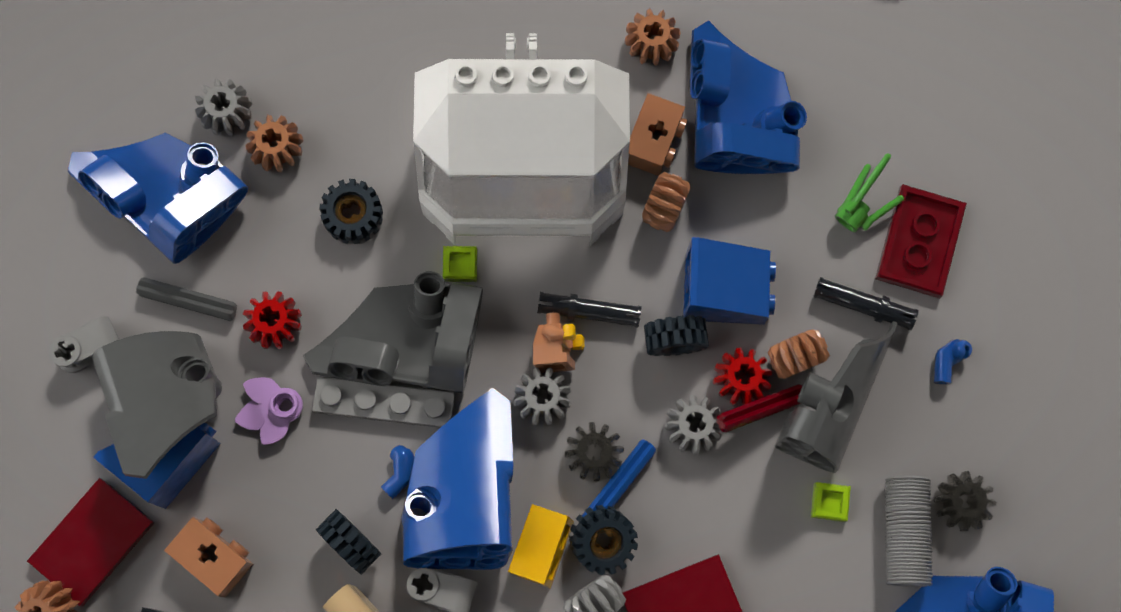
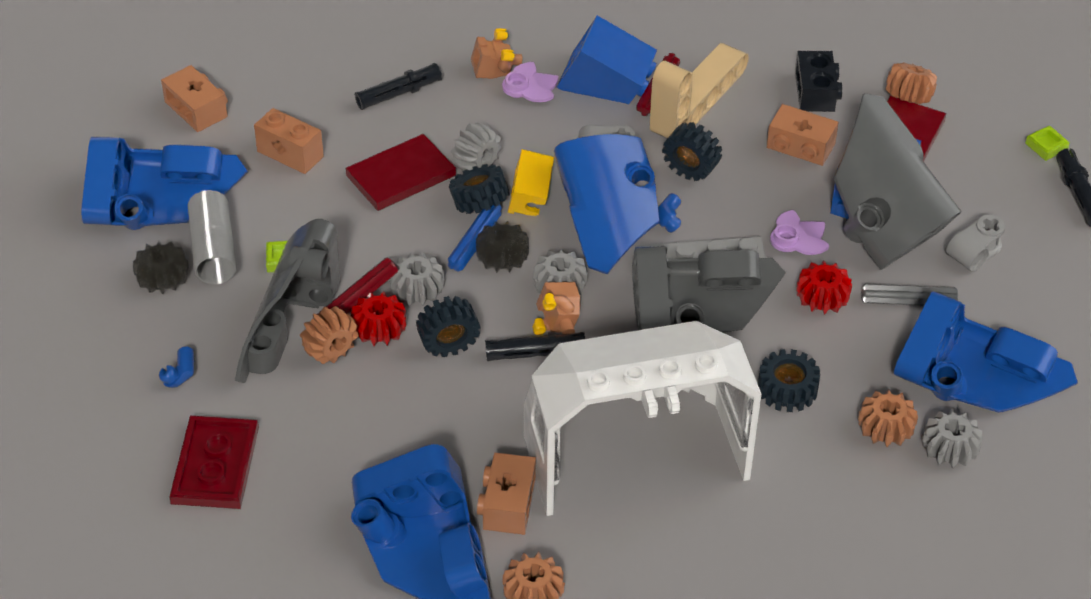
camera: 170 degrees right, 30 degrees down
nougat gear [642,172,690,232] -> none
blue slope [683,237,776,325] -> none
black pin [813,277,919,331] -> none
bright green plant [835,153,904,233] -> none

